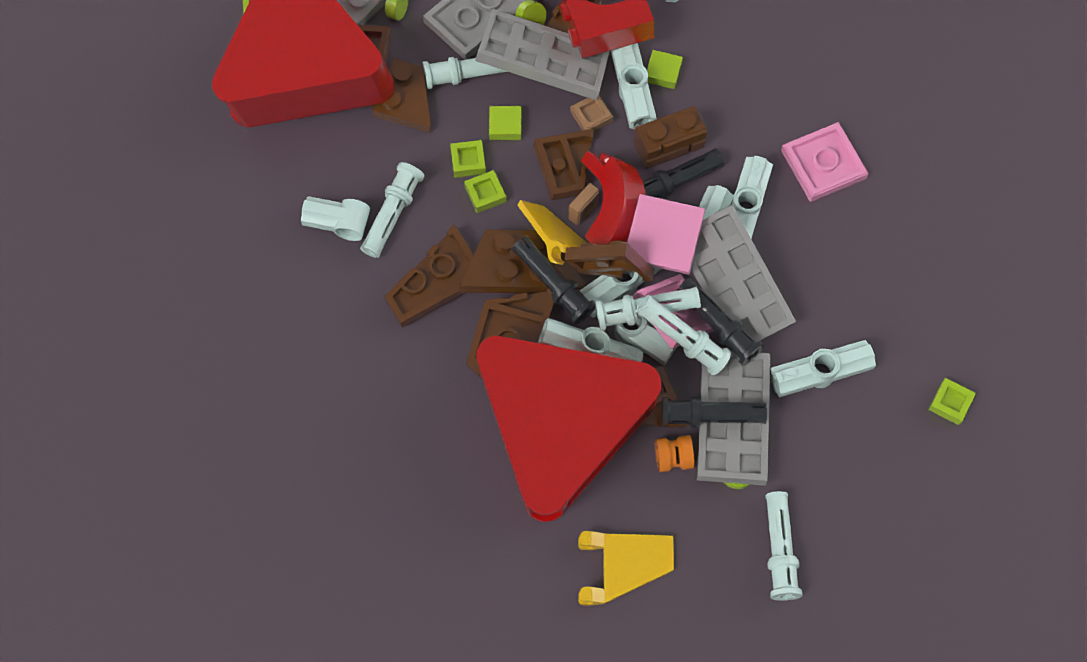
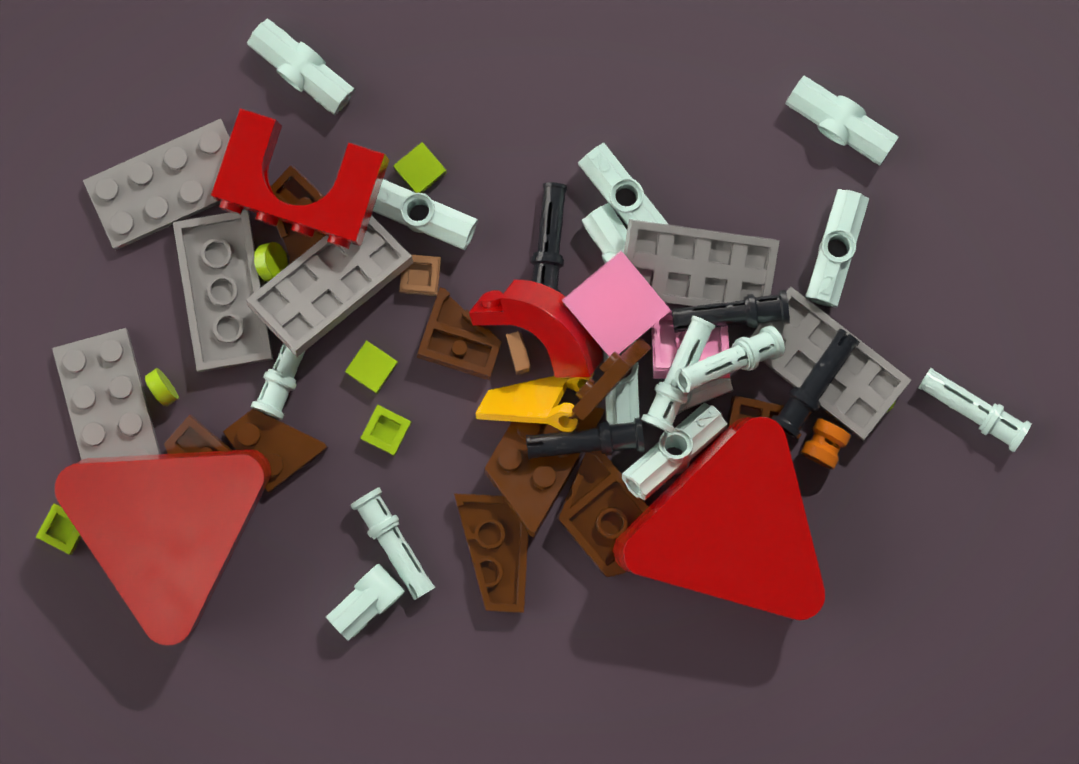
camera: 55 degrees left, 15 degrees up
lime tile [464,170,507,213] -> none
yellow flag [578,531,674,606] -> none
reddish brown brick [633,106,707,169] -> none
bright pink tile [781,122,869,202] -> none
lime tile [928,378,976,425] -> none
none -> light aqua piece [785,75,899,166]

